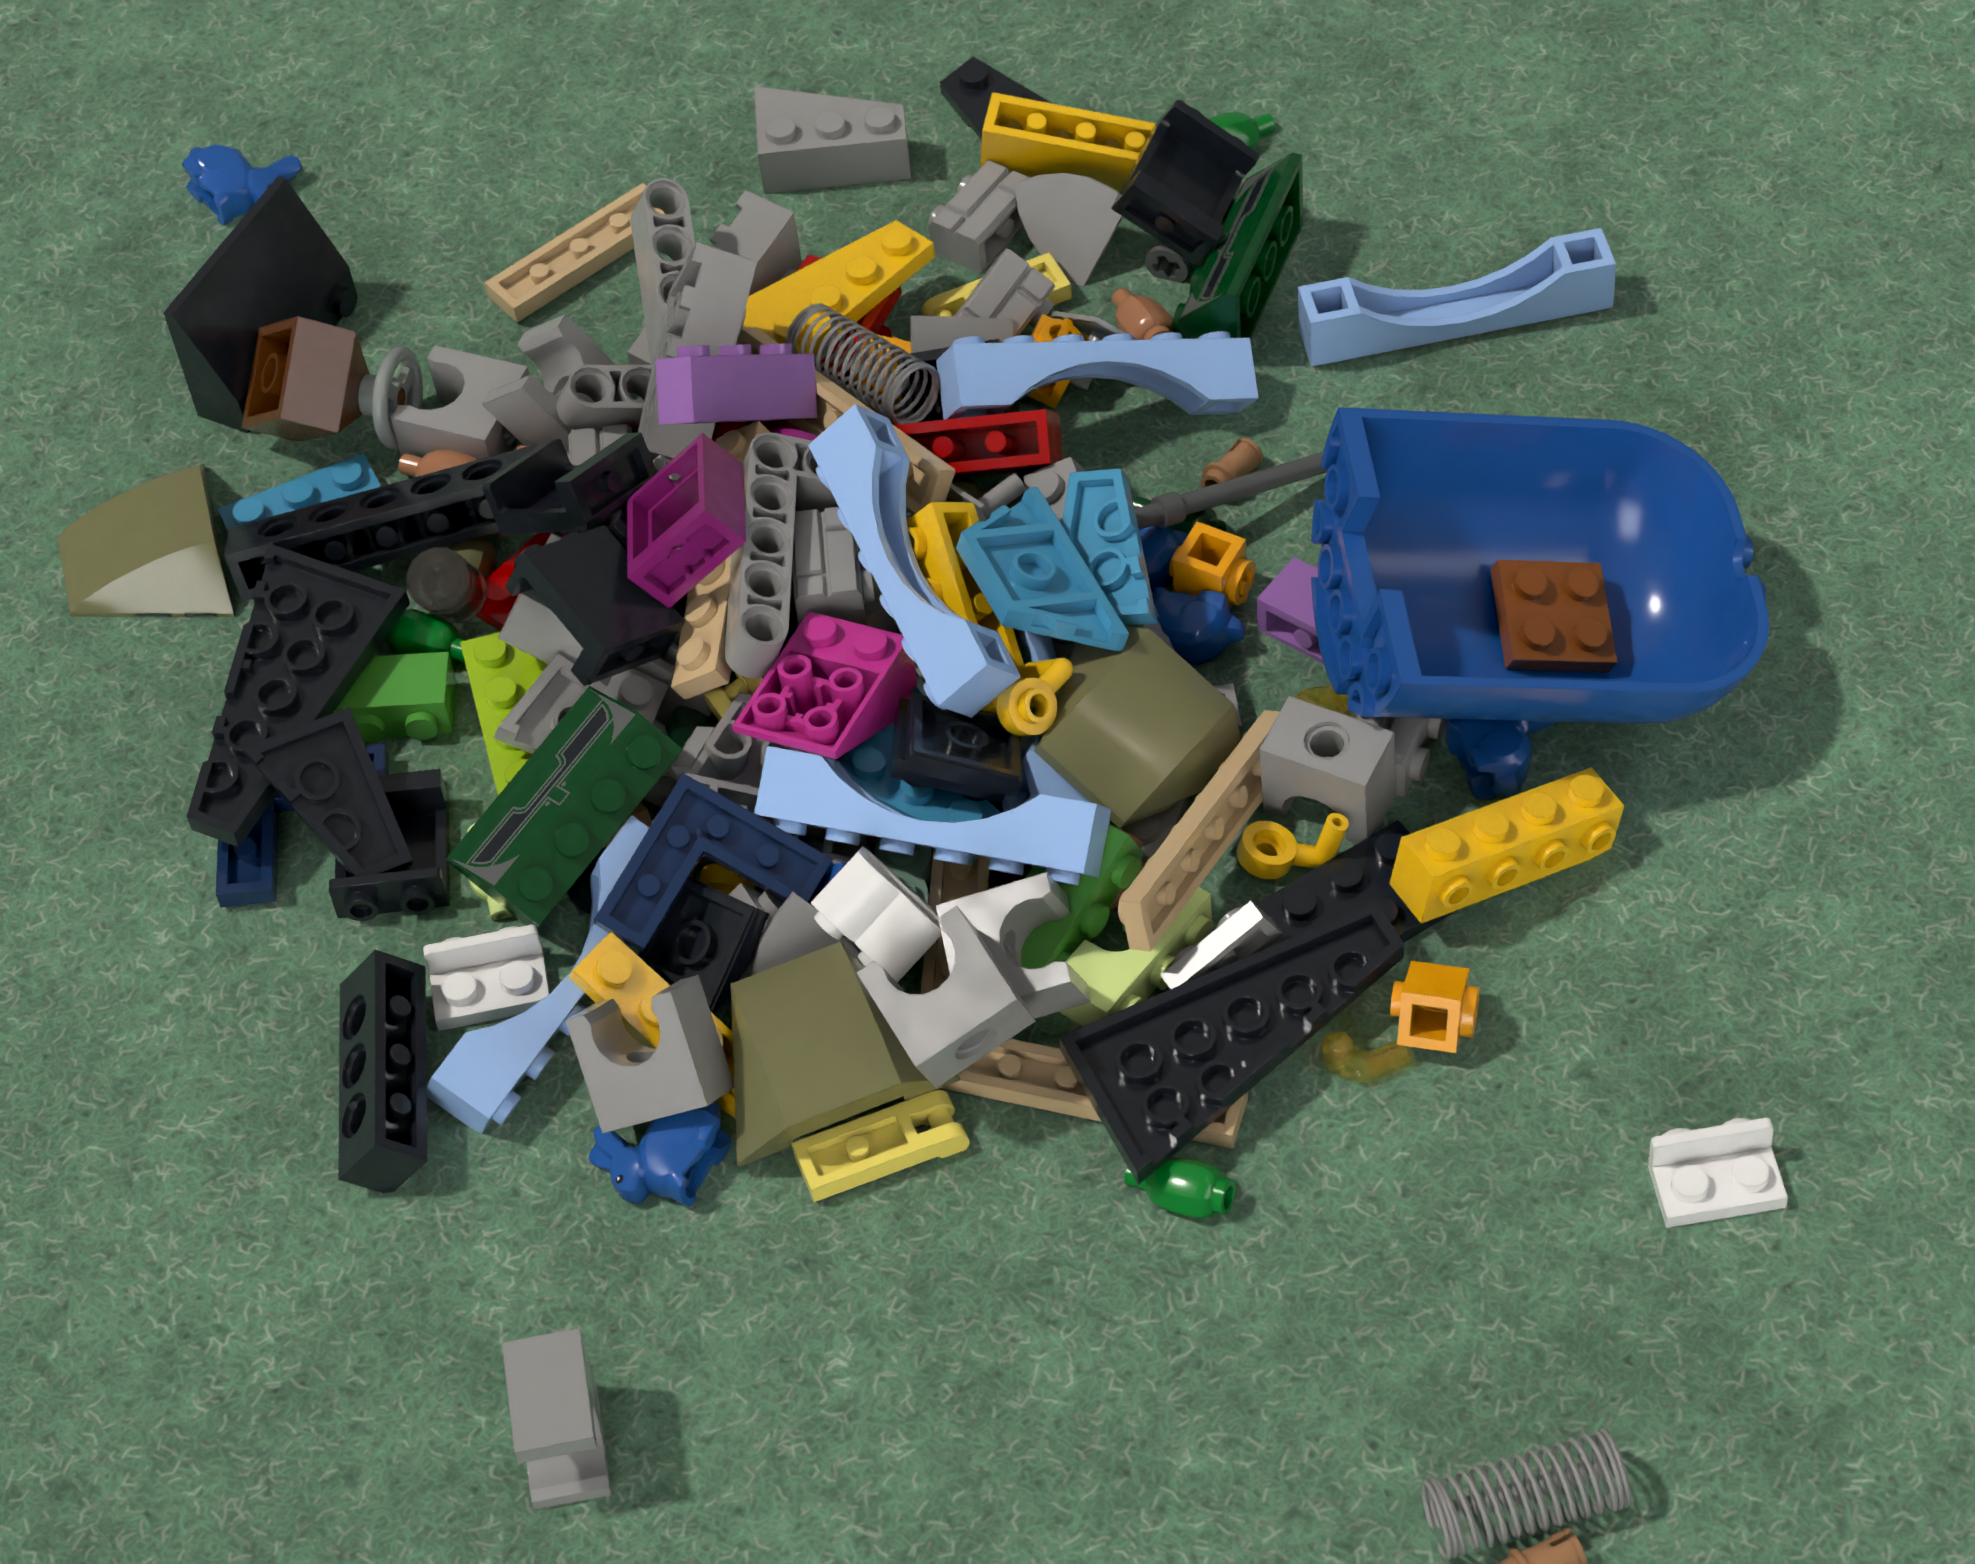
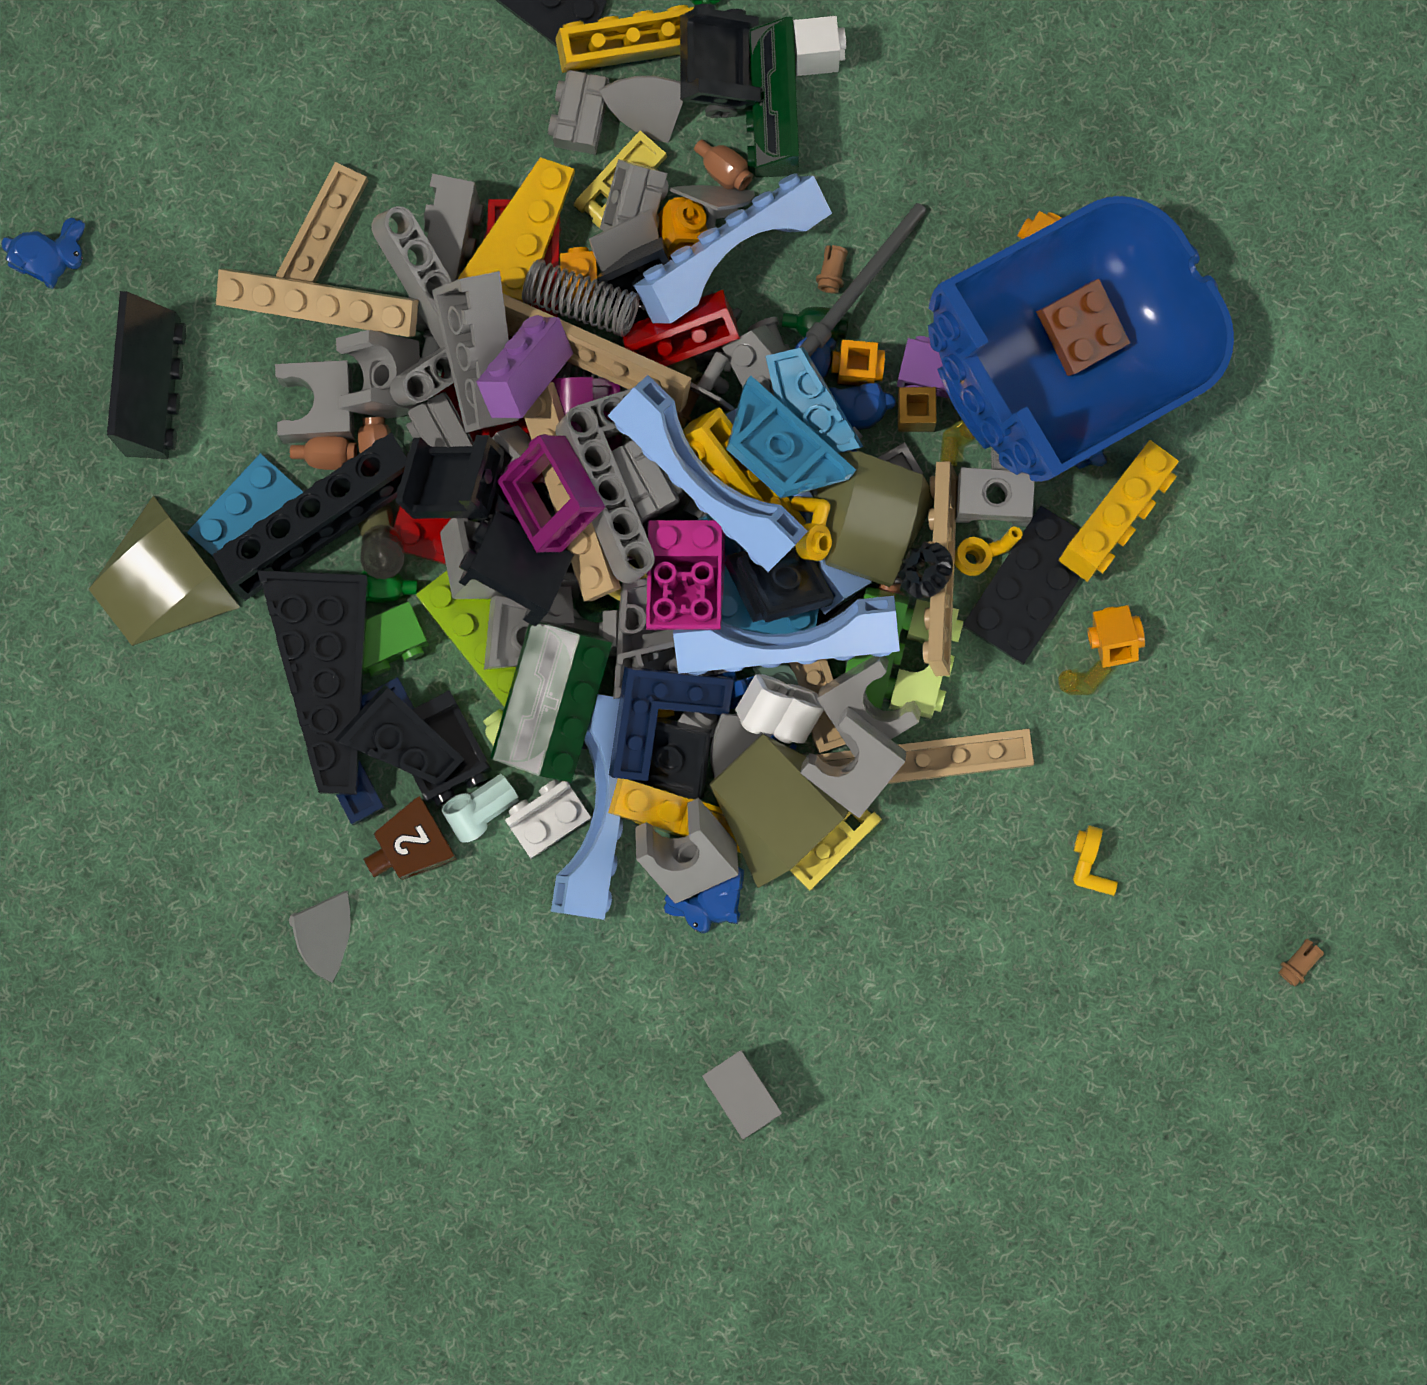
camera: 25 degrees left, 30 degrees up
reddish brown piece [242,316,423,449] -> none
black brick [338,949,427,1193] -> none
light grey wedge [754,86,911,194] -> none
black wing [1059,902,1404,1185] -> none
green plant [1124,1157,1236,1219] -> none
light grey plate [1161,901,1284,989] -> none
light blue arch [1298,228,1616,367] -> none
light grey piece [1421,1428,1631,1561] -> none
white bracket [1648,1118,1788,1228] -> none
none -> tan plate [216,268,419,337]
none -> light grey shield [289,891,351,983]
none -> reddish brown torso [363,796,457,880]
none -> light aqua piece [442,773,519,842]
none -> white brick [793,16,846,76]
none -> pearl gold brick [898,387,936,432]
none -> black gear [898,541,953,599]
none -> yellow plate [1073,825,1118,896]

